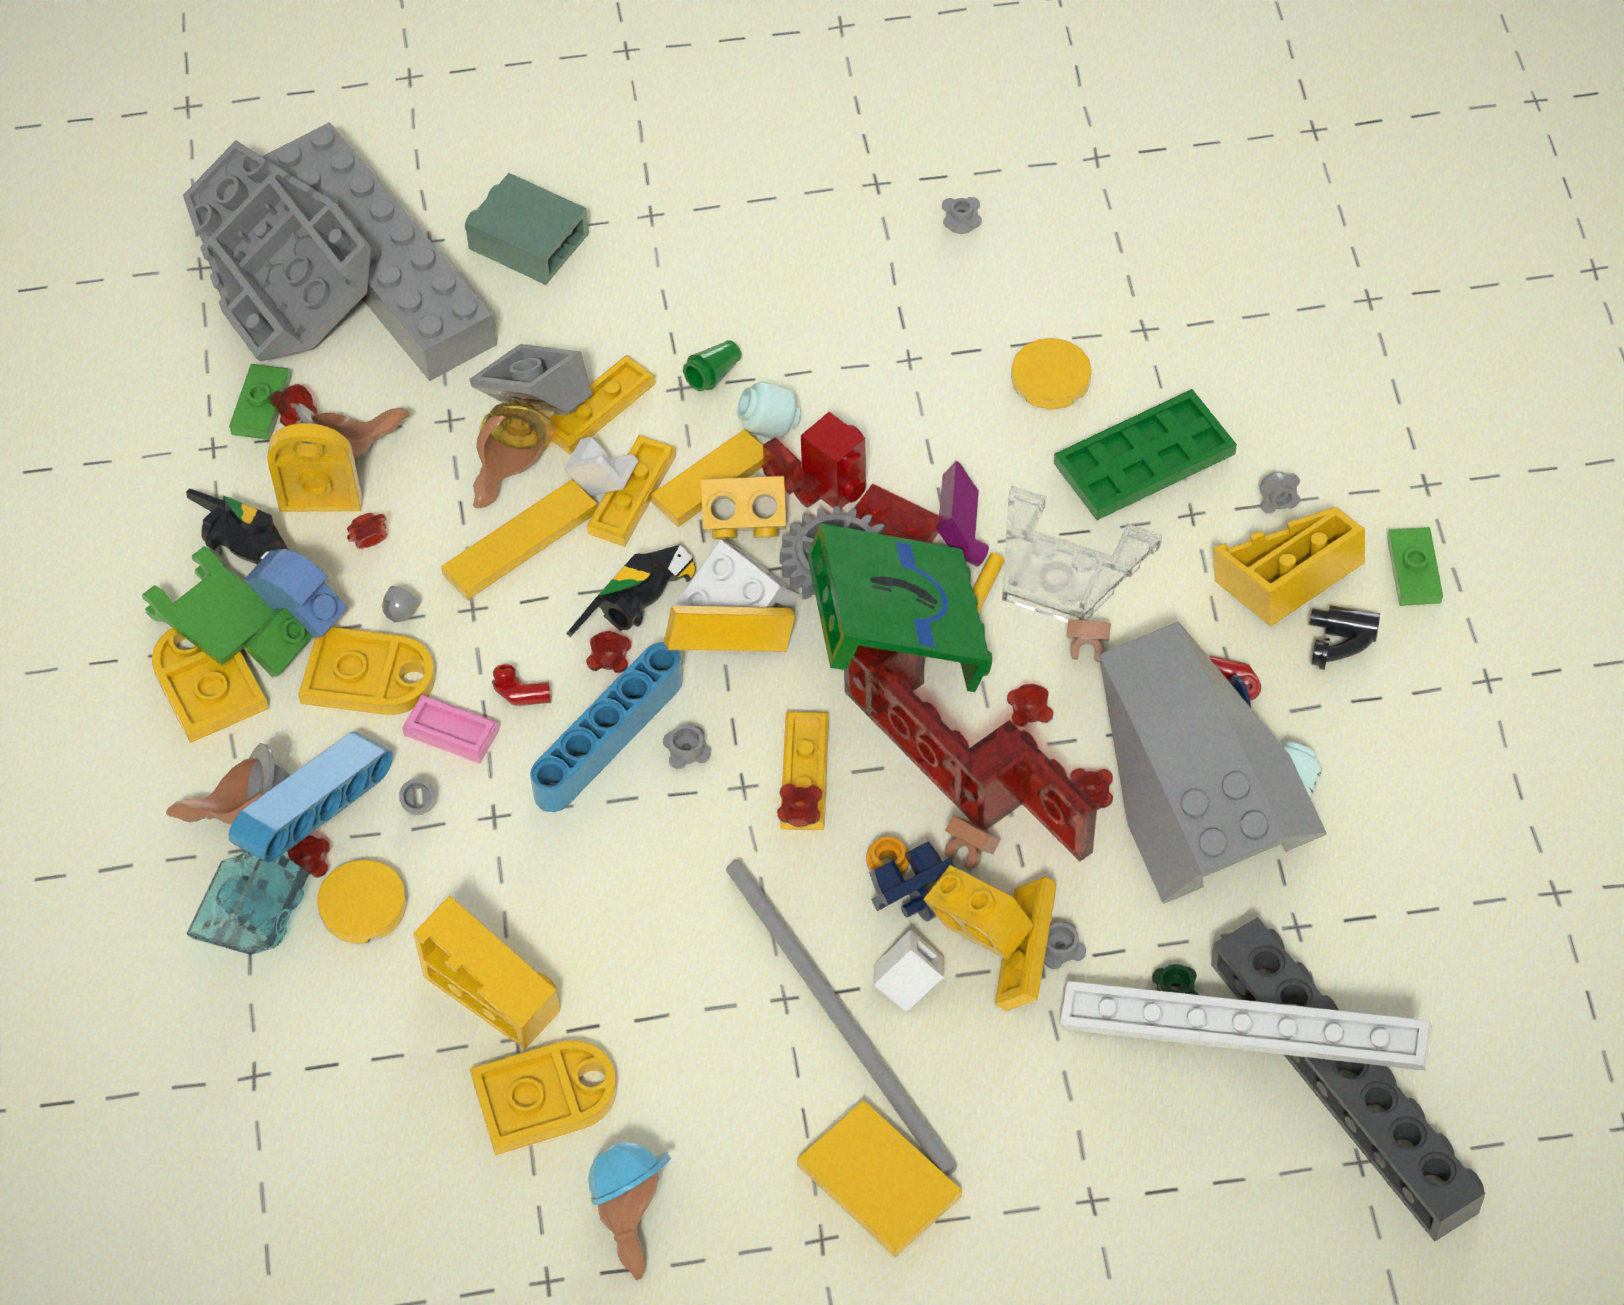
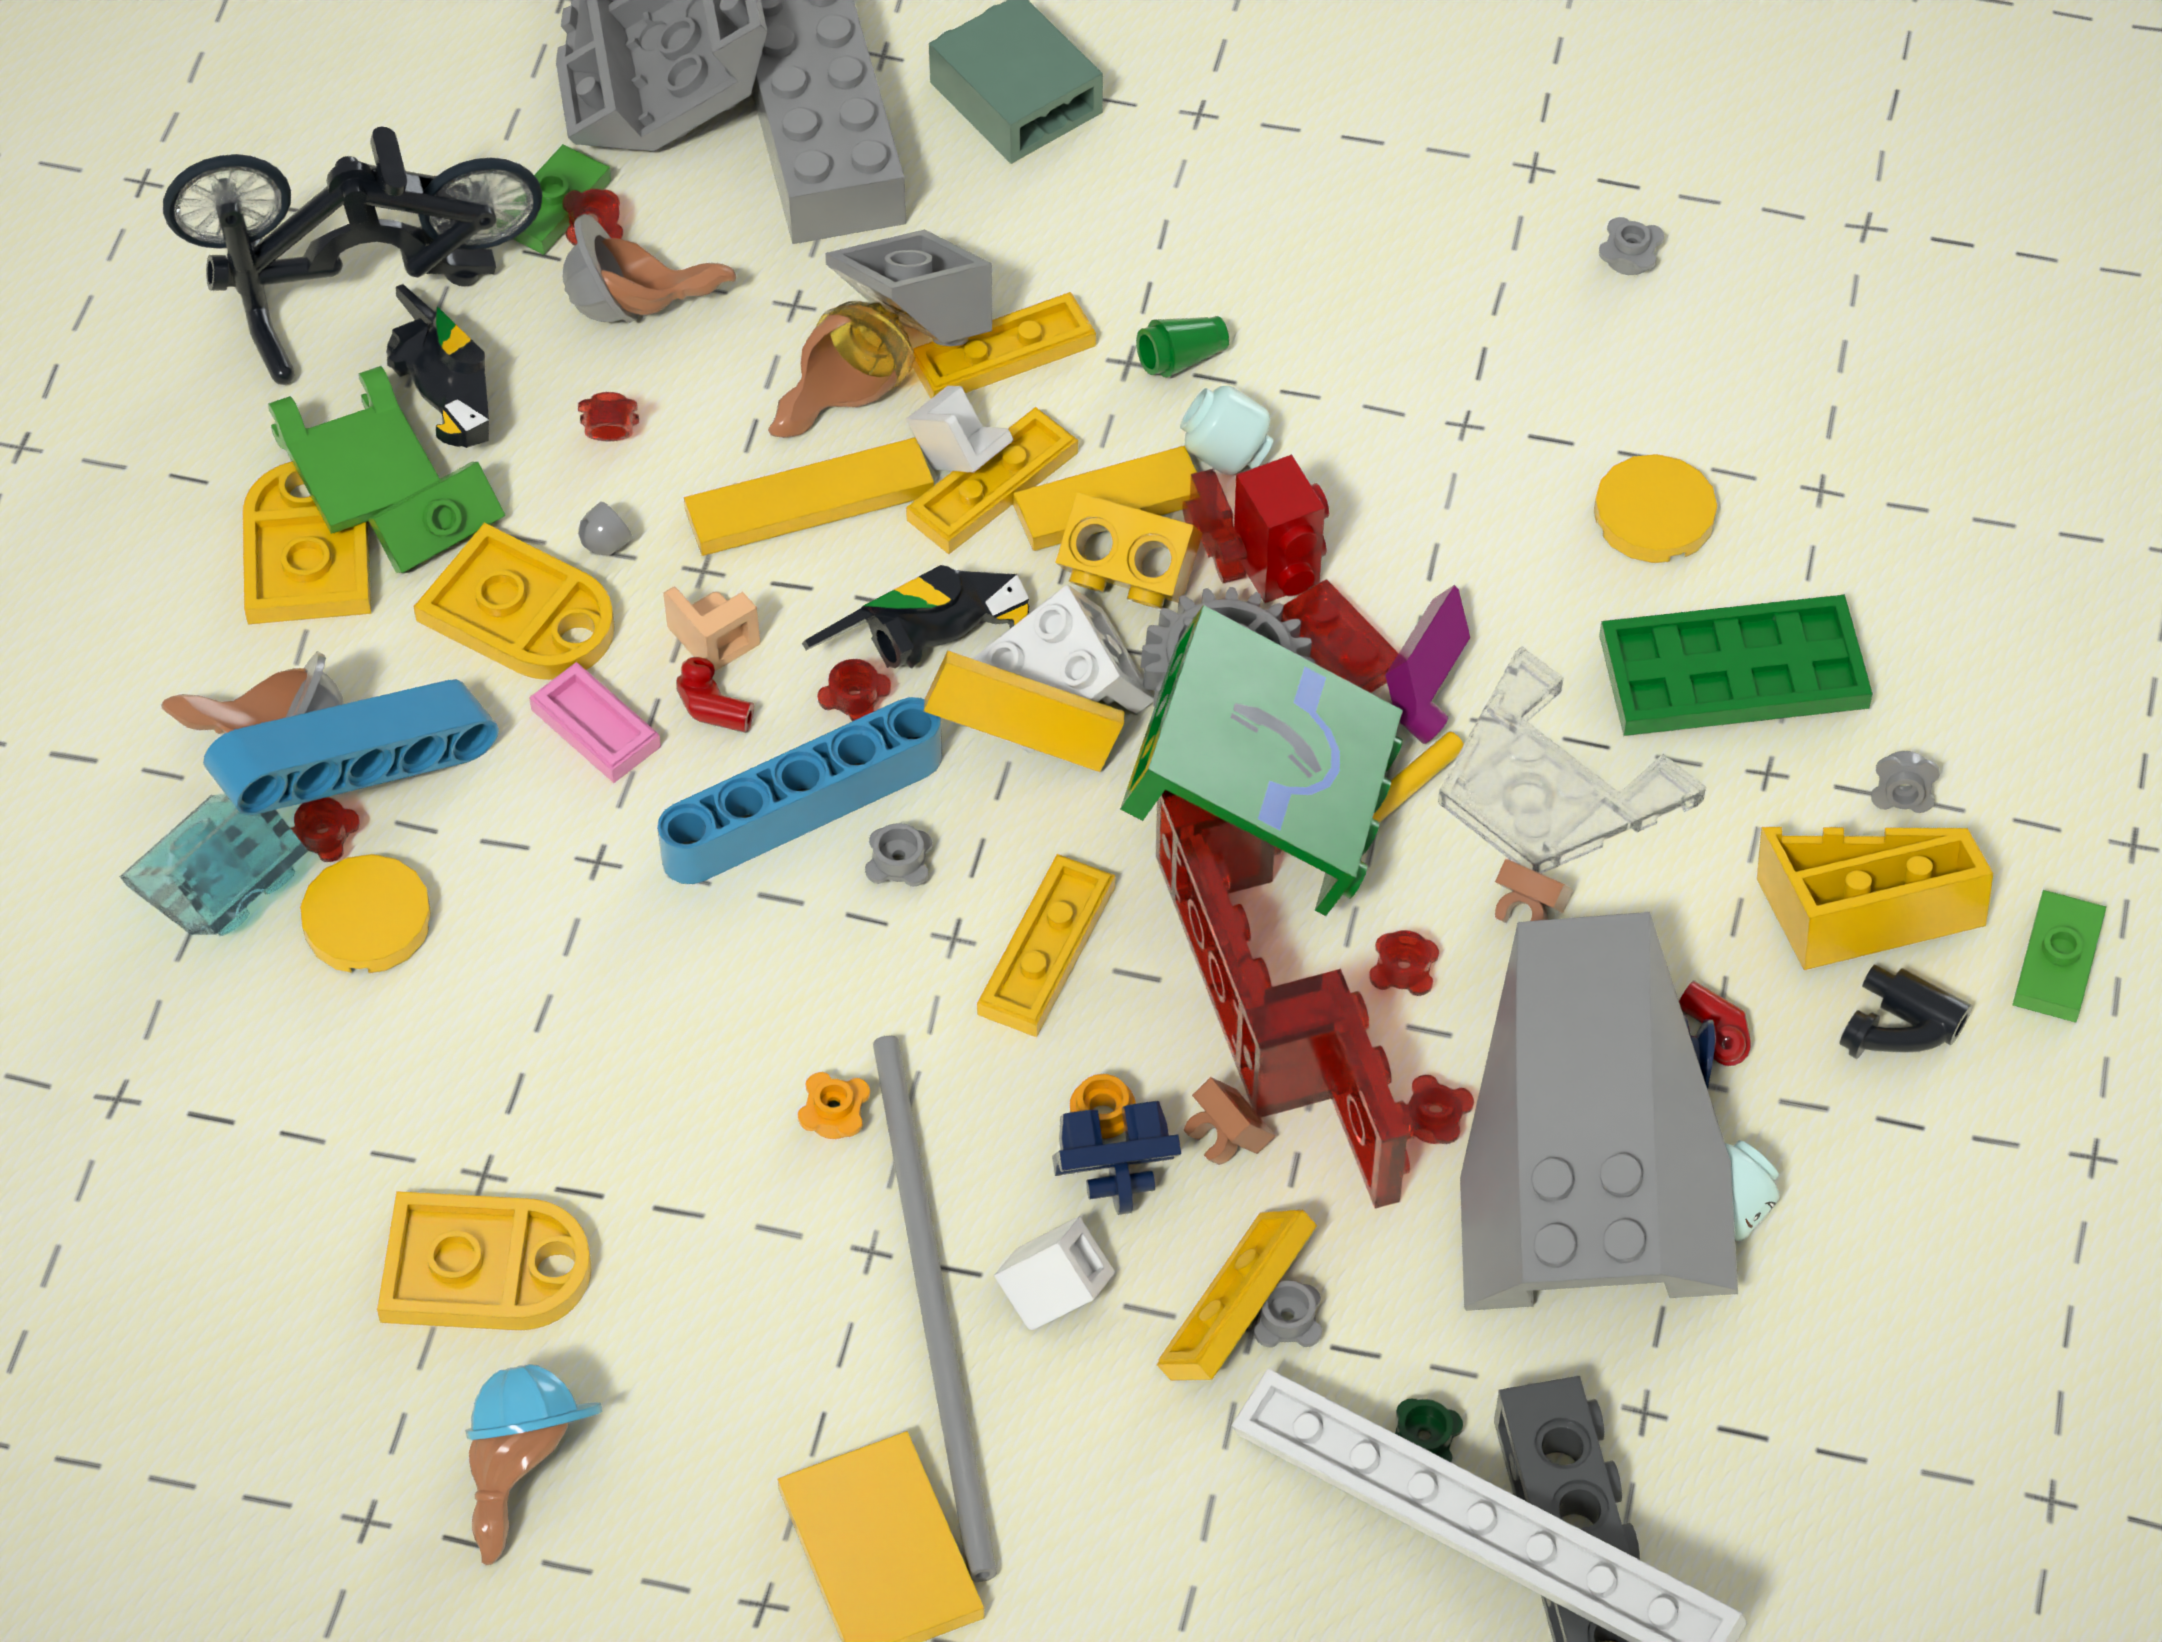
camera: 20 degrees right, 0 degrees up
medium blue brick [244,549,348,638] -> none
yellow tile [267,423,362,512] -> none
light grey hinge [399,778,435,815] -> none
yellow wedge [413,895,560,1049] -> none
clear red plate [777,784,823,827] -> none
yellow brick [923,865,1034,960] -> none
none -> black piece [163,126,542,385]
none -> light nougat panel [663,586,760,671]
none -> light orange plate [798,1072,870,1139]

